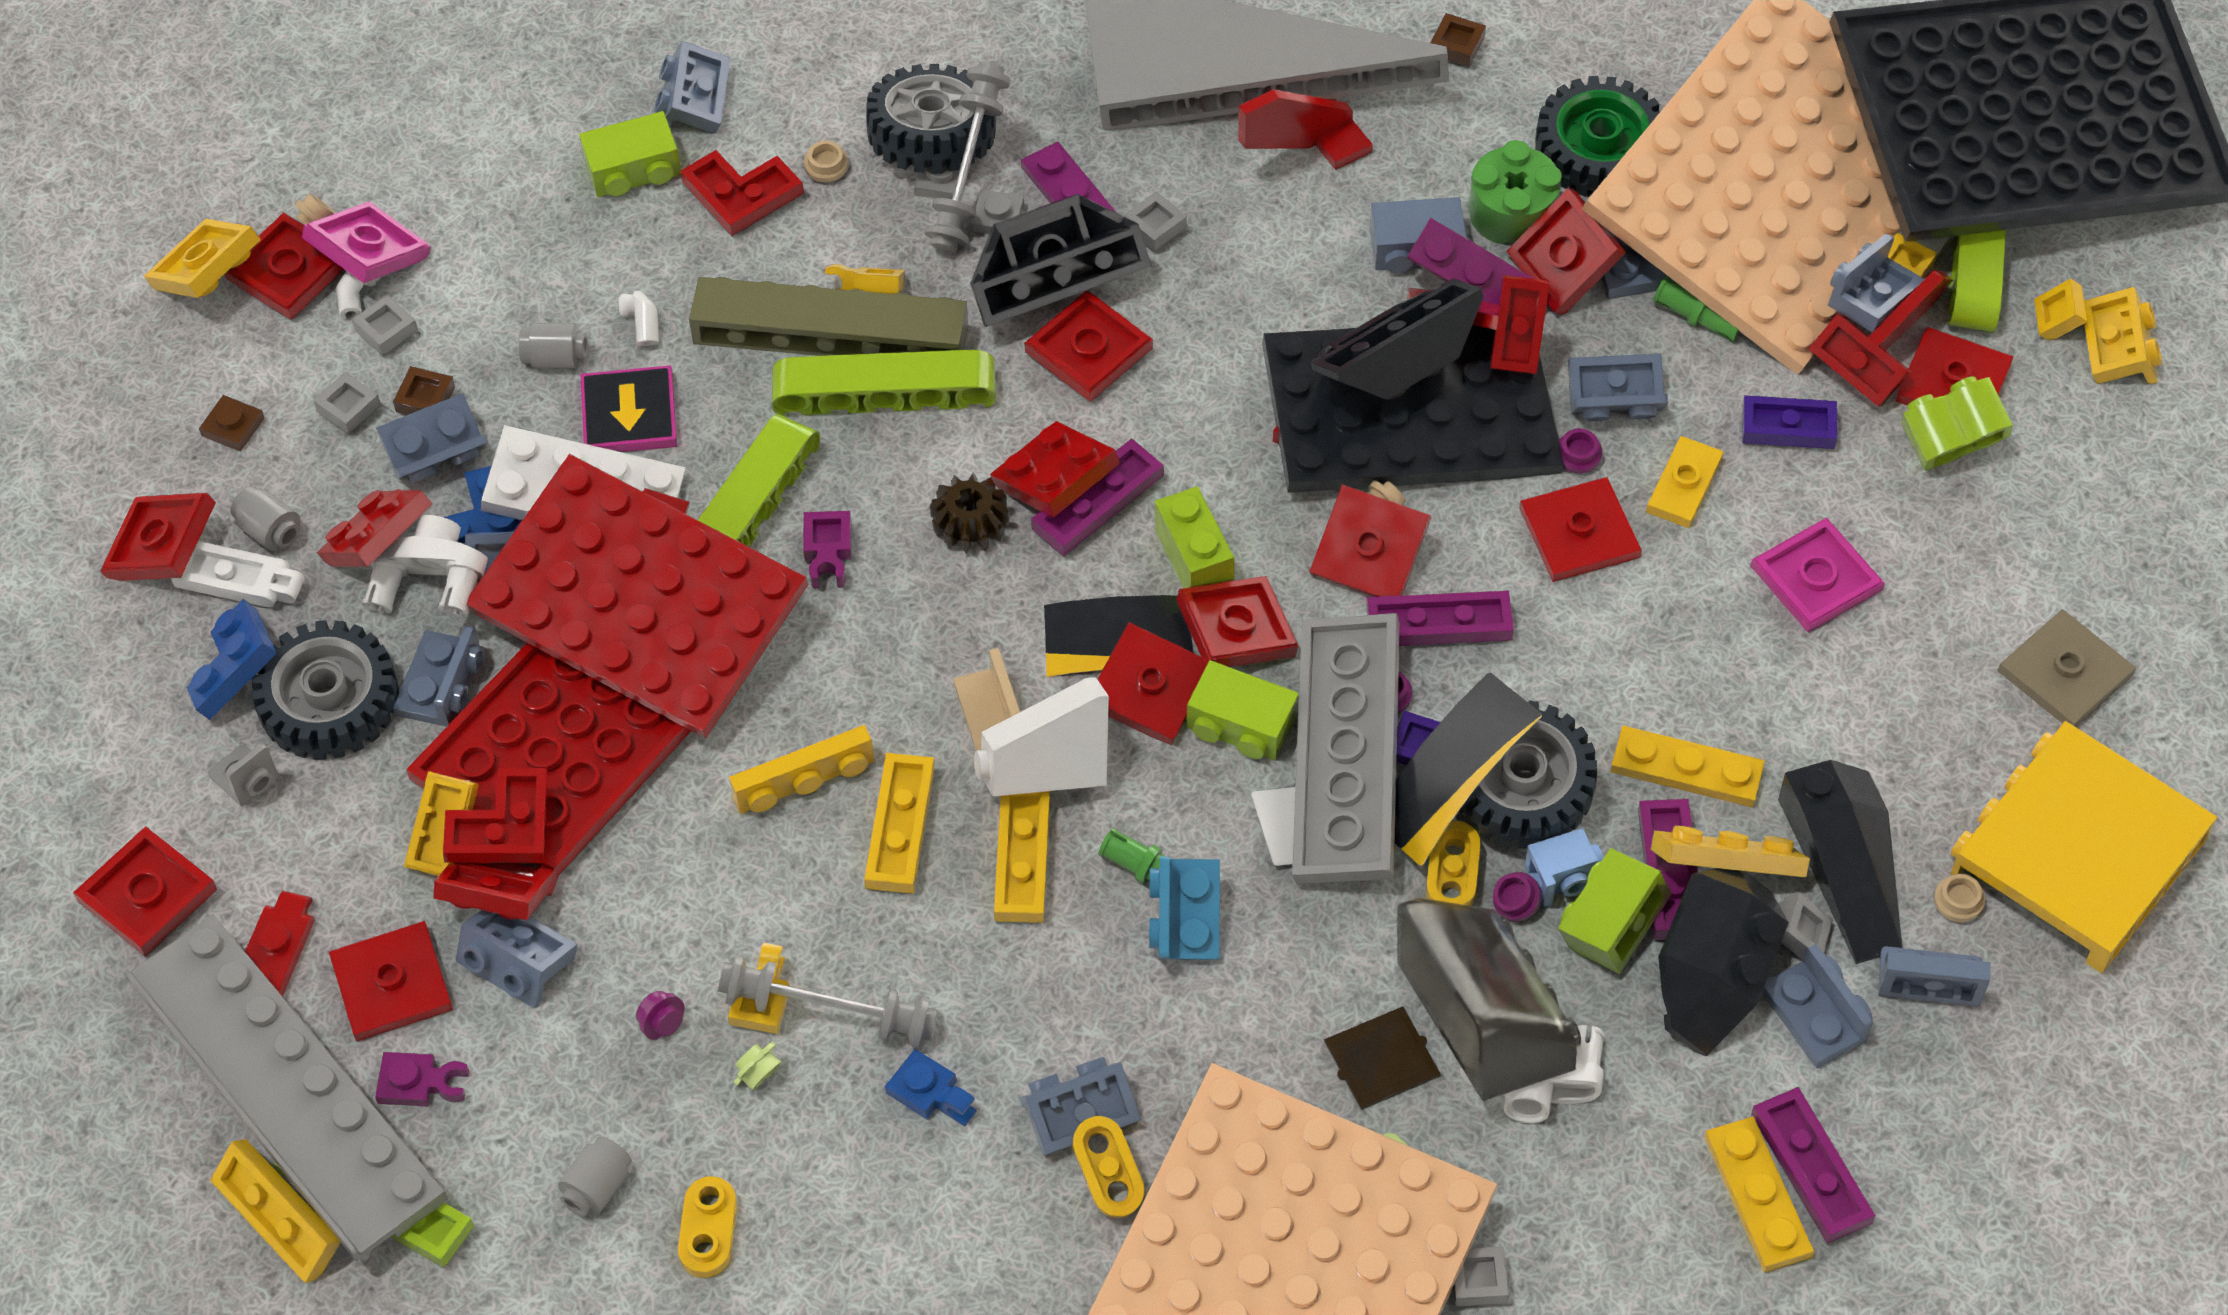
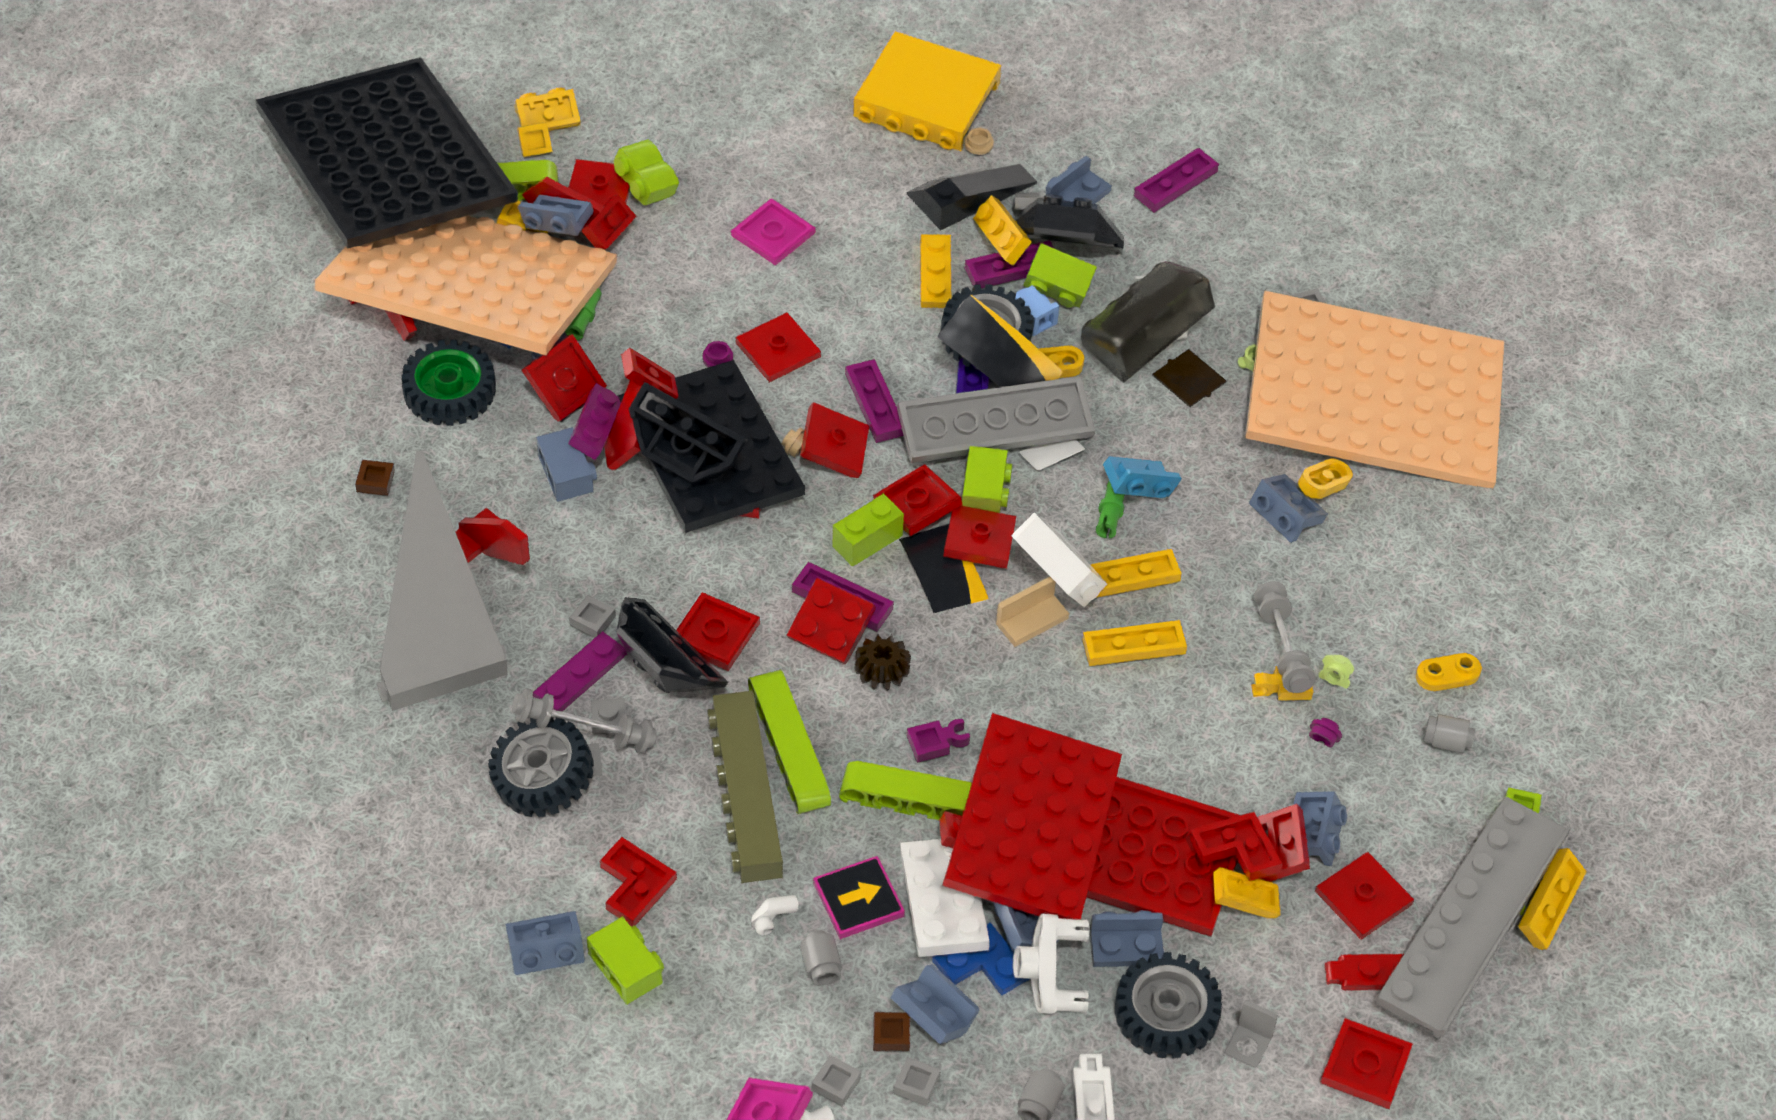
camera: 110 degrees left, 5 degrees down
blue plate [187,599,277,720] -> none
red plate [316,489,432,567] -> none
magenta plate [375,1052,469,1107] -> none
yellow plate [729,724,875,814] -> none
tan plate [804,140,848,183] -> none
yellow plate [825,264,905,294] -> none
blue plate [884,1049,977,1127] -> none
bright green brick [1469,140,1562,245] -> none
magenta plate [1493,872,1542,922] -> none
sand blue bracket [1568,353,1668,422] -> none
yellow plate [1646,436,1724,529] -> none
yellow plate [1704,1116,1814,1273] -> none
dark purple plate [1742,395,1837,449] -> none
sand blue bracket [1878,946,1991,1006] -> none
dark tan plate [1998,609,2136,727] -> none

